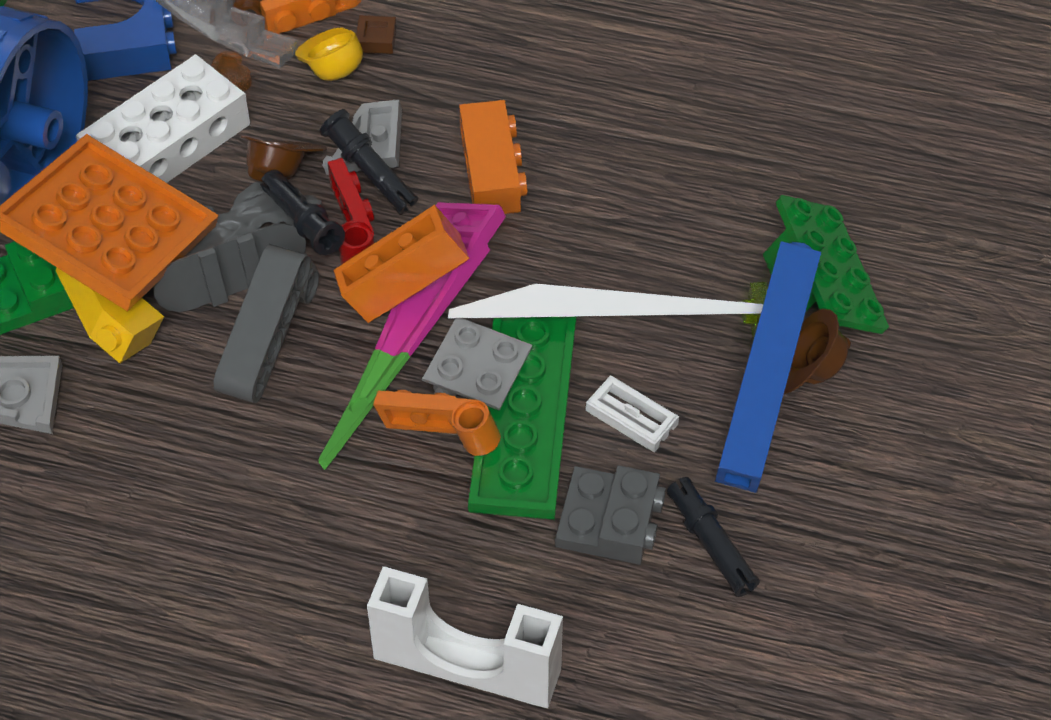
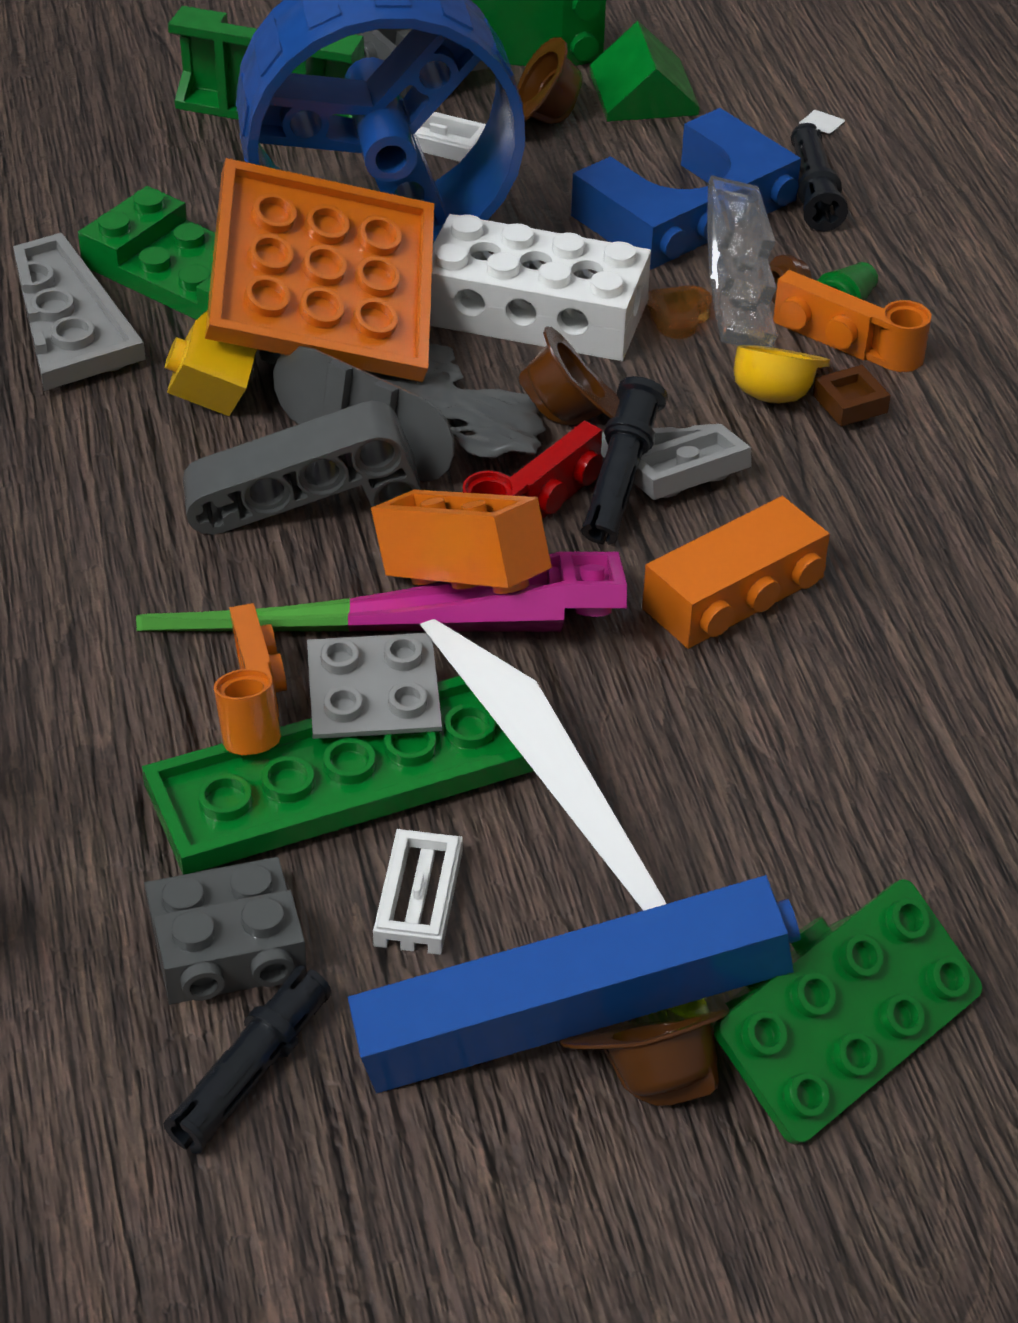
camera: 60 degrees right, 10 degrees down
black pin [260,170,345,255] -> none

